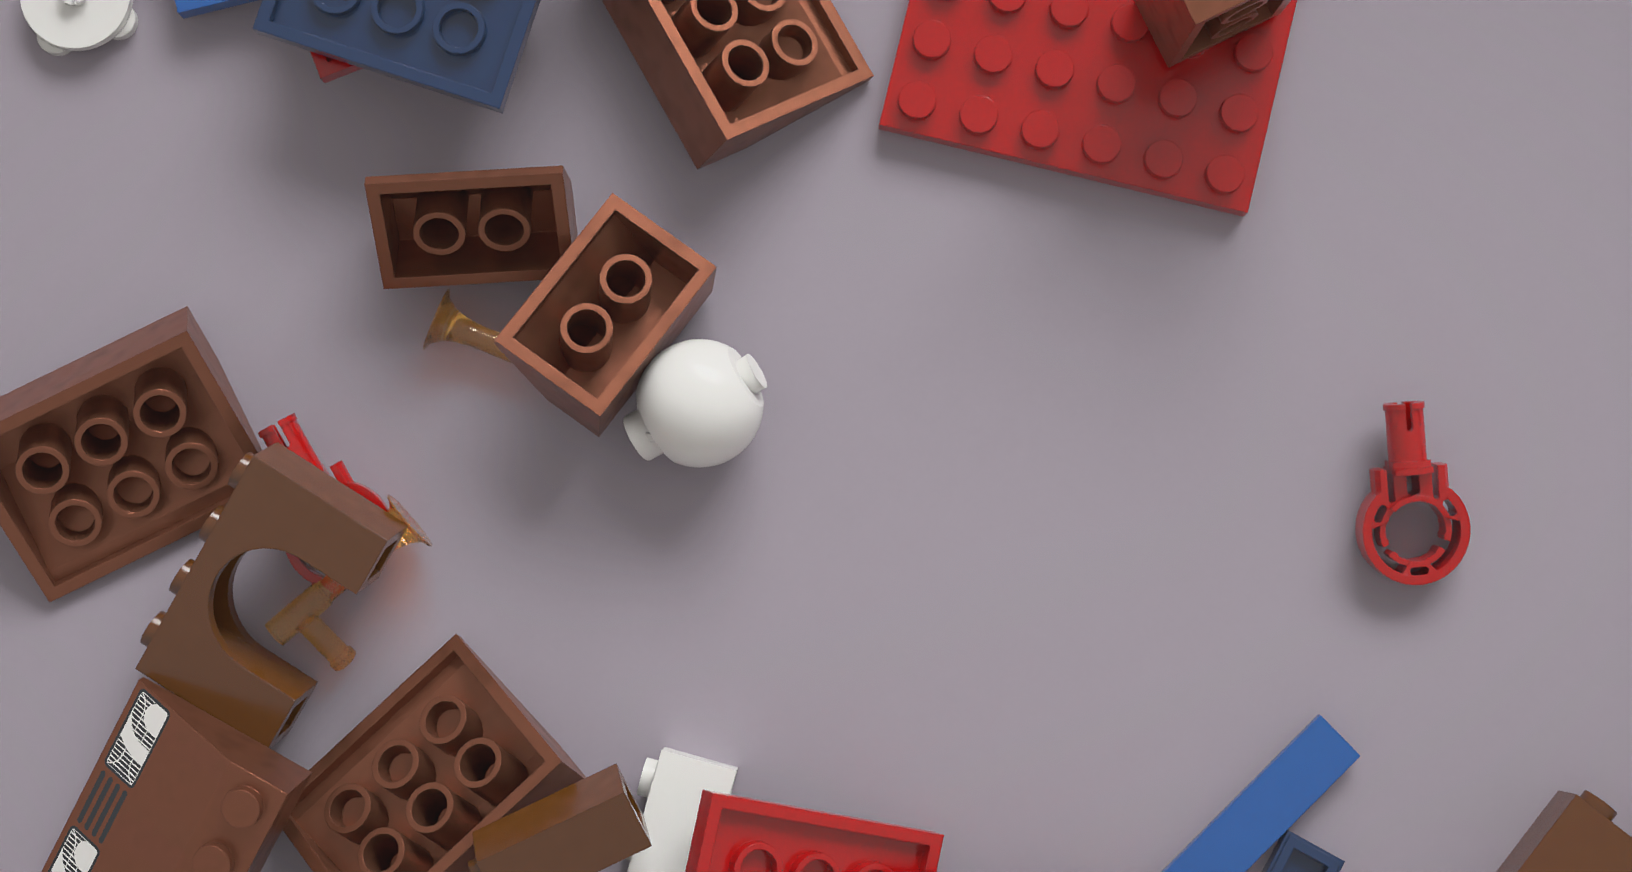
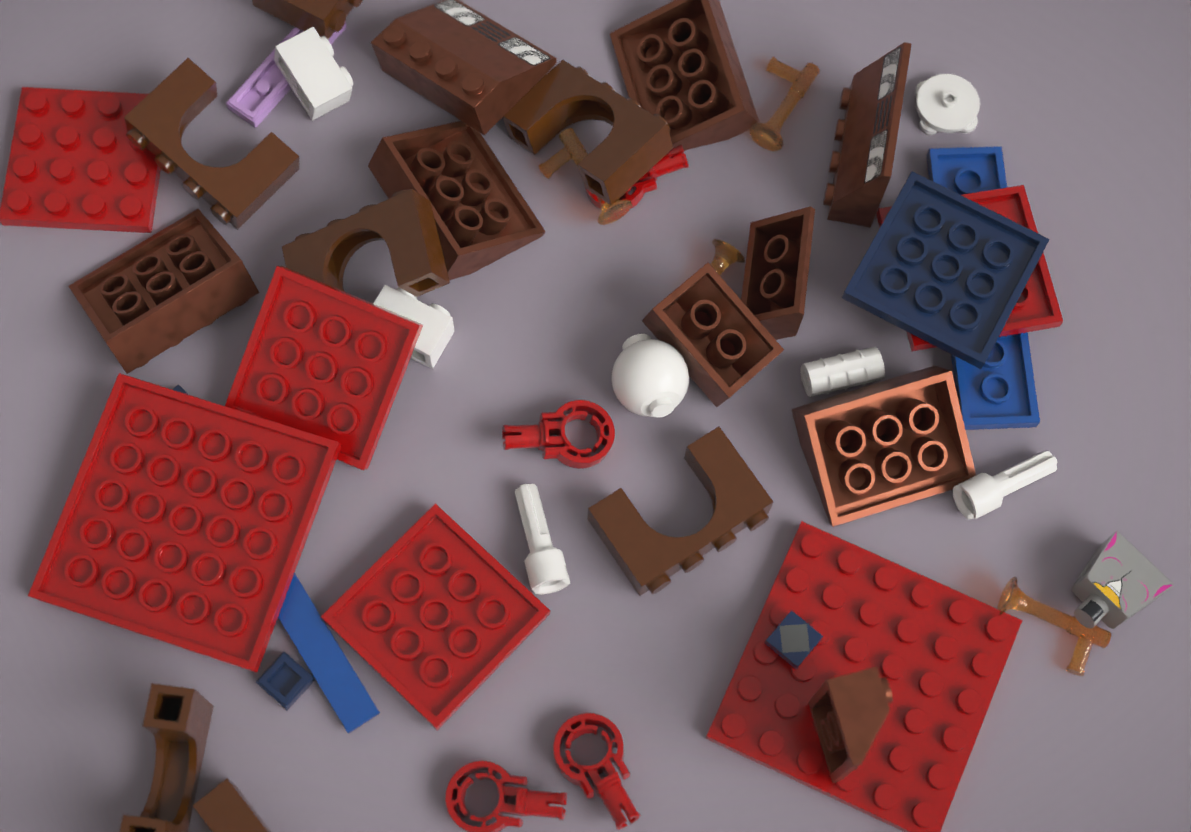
camera: 100 degrees right, 15 degrees down
none -> red plate [321,503,550,731]
none -> red pin [502,400,615,469]
none -> white piece [515,484,570,595]
none -> red pin [553,713,641,830]
none -> reddish brown arch [587,426,773,596]
none -> clear orange piece [749,57,820,151]
none -> tile [765,610,823,669]
none -> white axle [800,347,885,397]
none -> copper slope [823,42,912,228]

